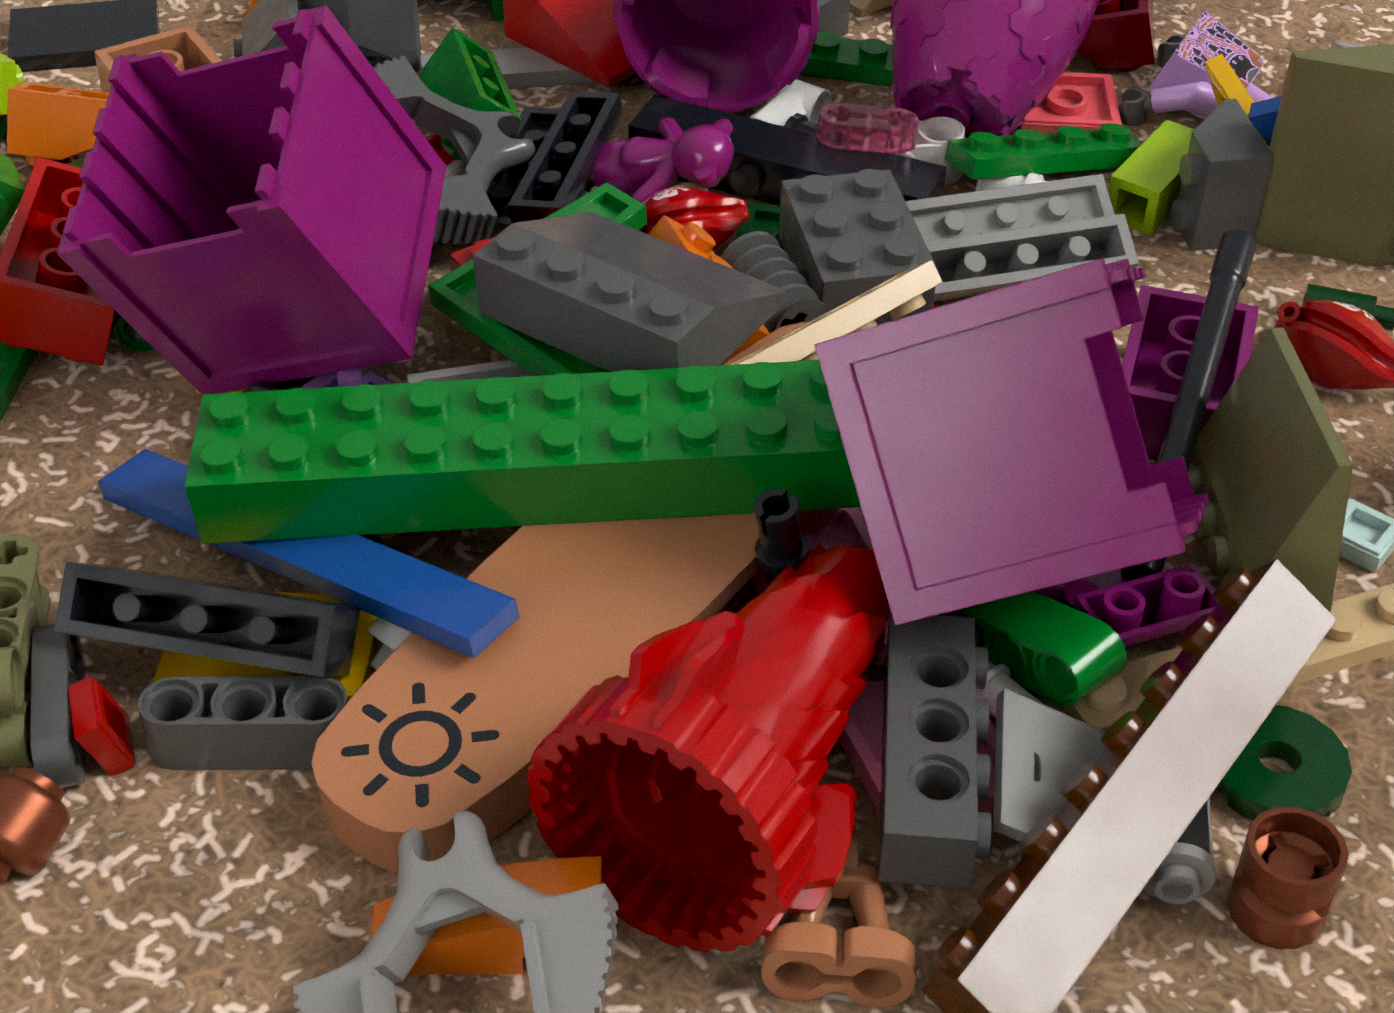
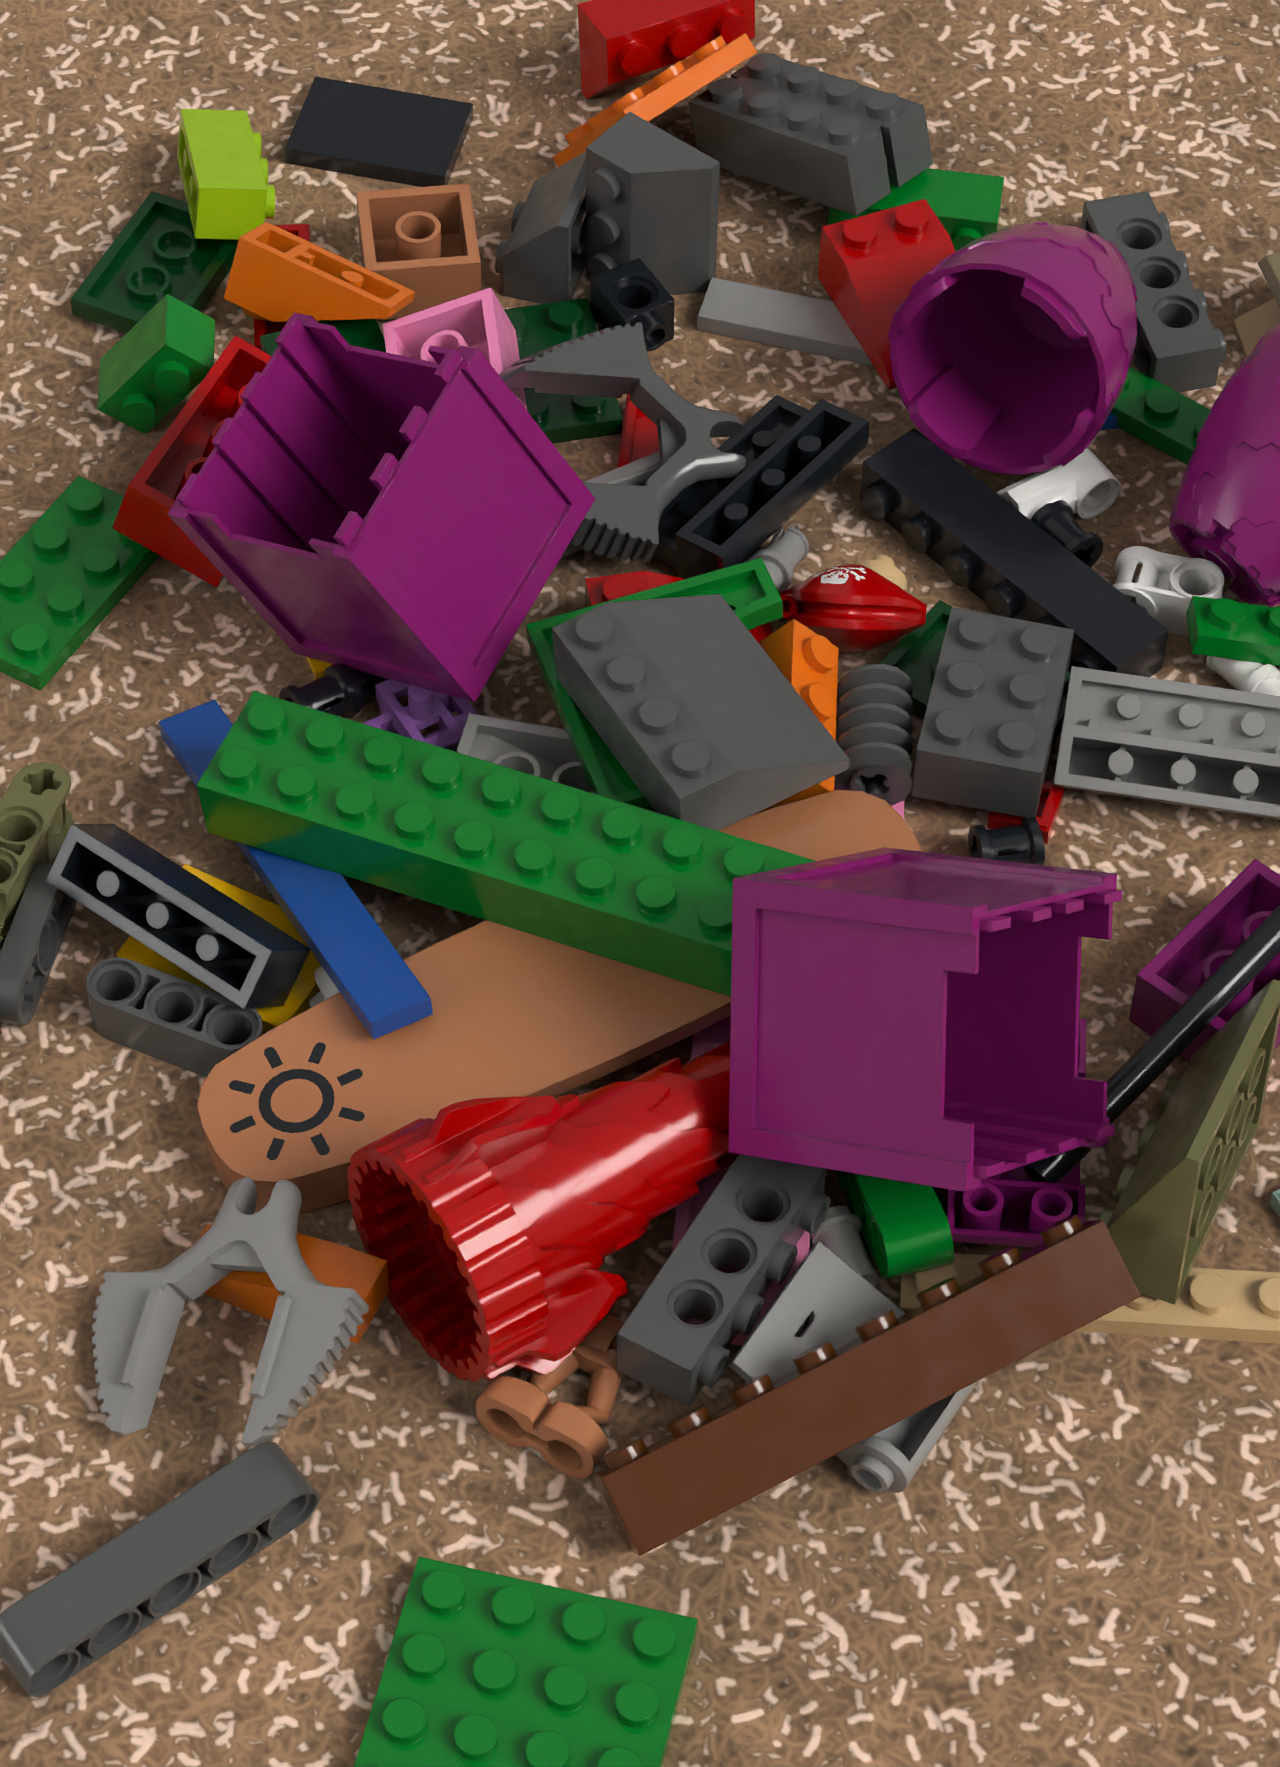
camera: 25 degrees right, 10 degrees up
red tile [68,676,135,776] -> none
green brick [418,27,522,160] -> none
magenta piece [593,117,734,203] -> none
tan plate [729,260,943,365] -> none
black pin [754,489,810,587] -> none
clear pink beam [817,103,919,154] -> none
dark green tile [1214,705,1352,820] -> none
copper wheel [1227,807,1349,949] -> none

